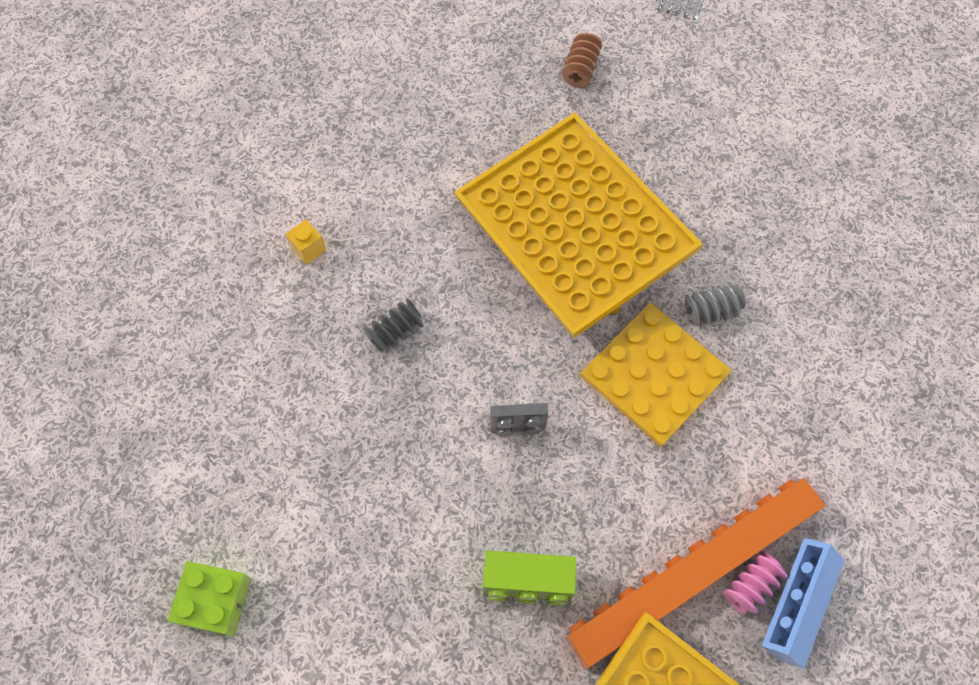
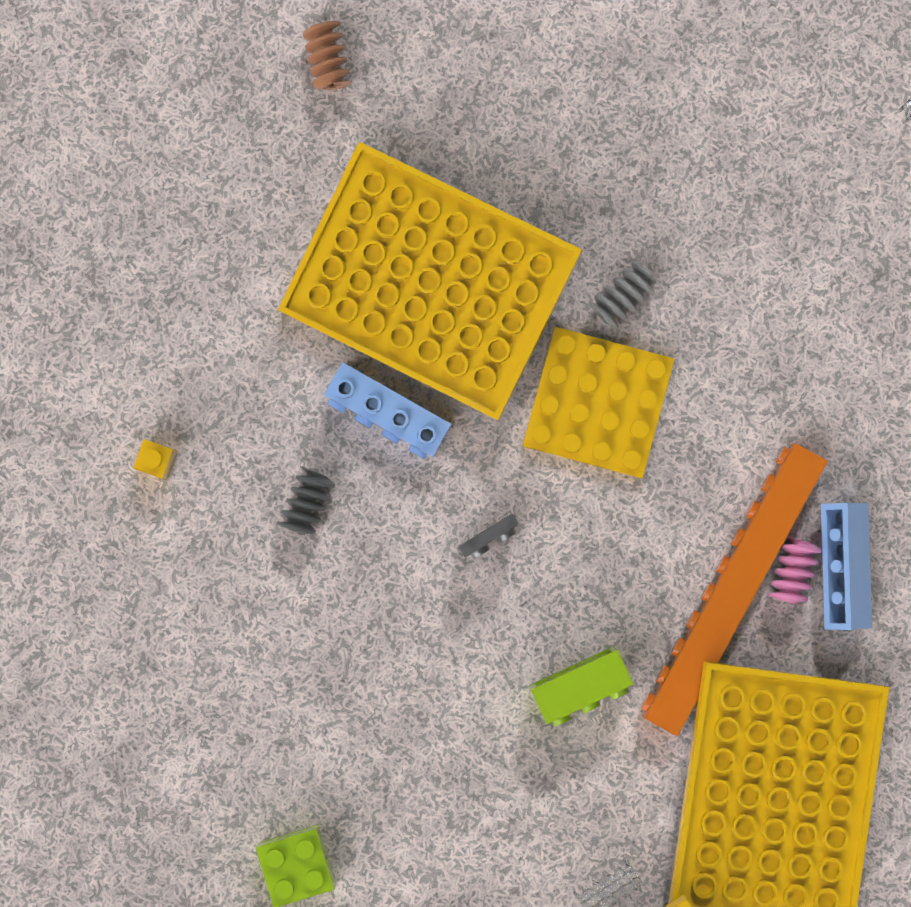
camera: 25 degrees left, 20 degrees up
none -> light blue brick [324,362,451,459]

